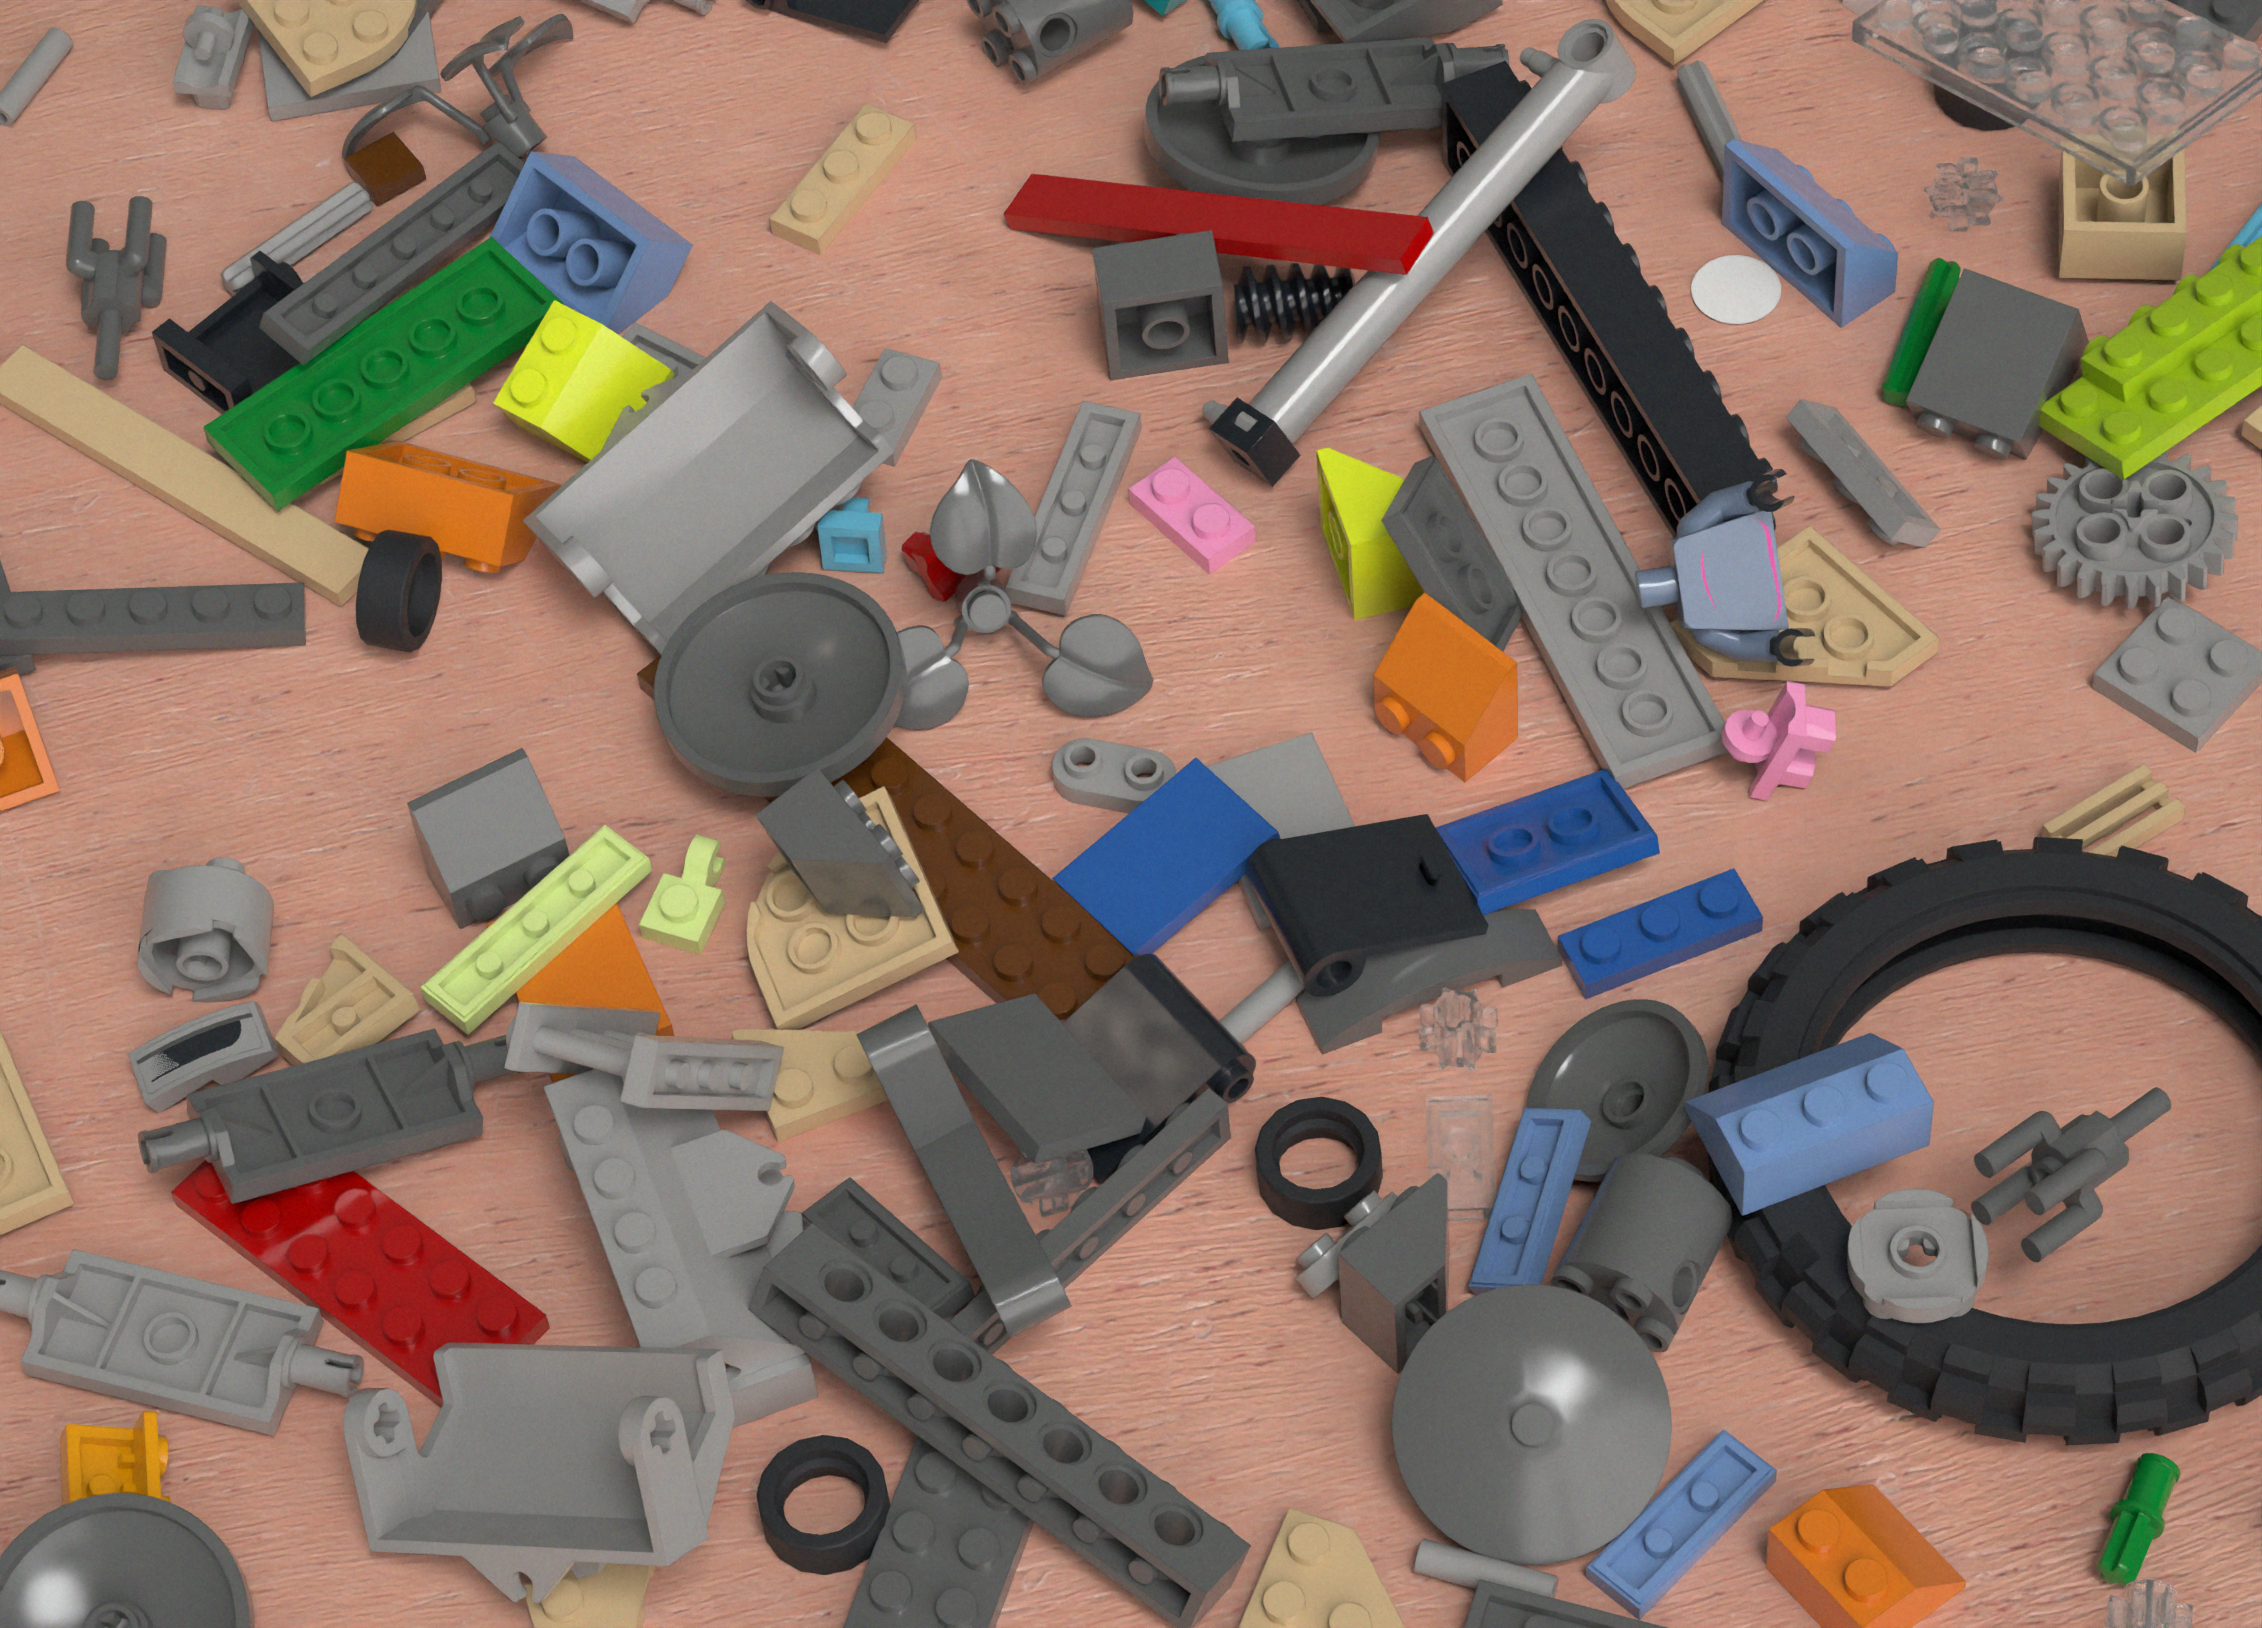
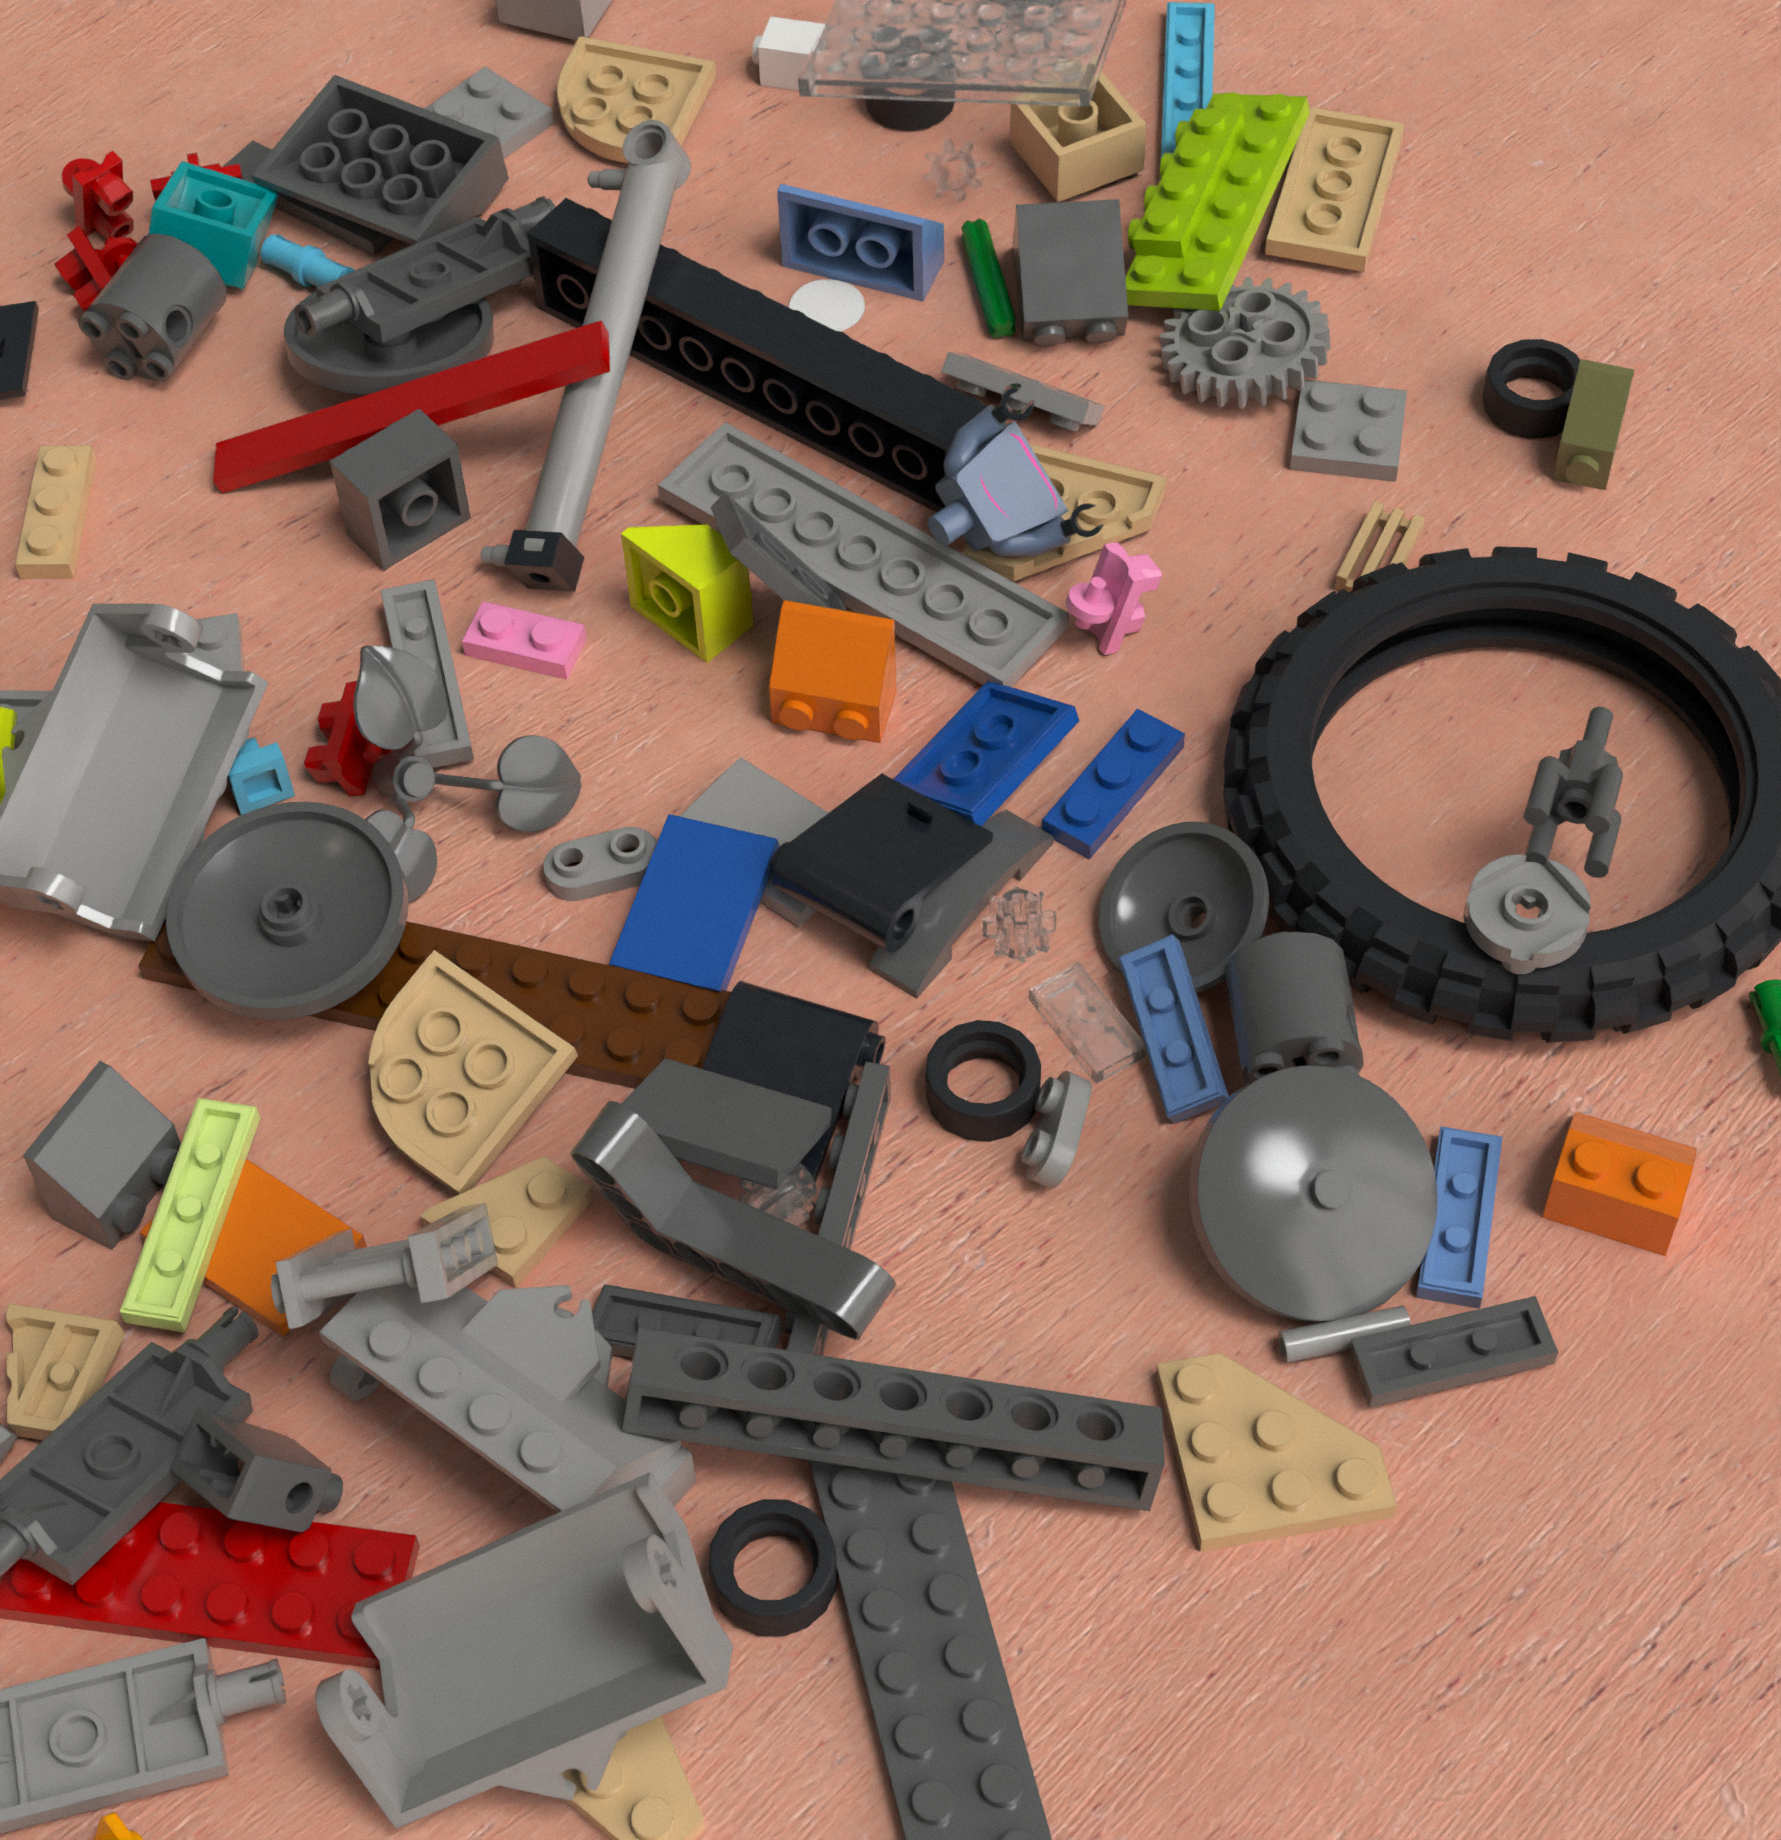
camera: 35 degrees left, 0 degrees up
yellowish green plate [639,834,726,955] -> none
dark grey slope [755,767,925,918] -> none
light grey piece [1219,960,1305,1044] -> none
black piece [1234,262,1355,343] -> none
dark grey slope [1338,1172,1450,1374] -> none
light grey axle [1677,61,1743,180] -> none
medium blue slope [1685,1033,1934,1216] -> none
none -> dark grey torso [170,1408,343,1532]

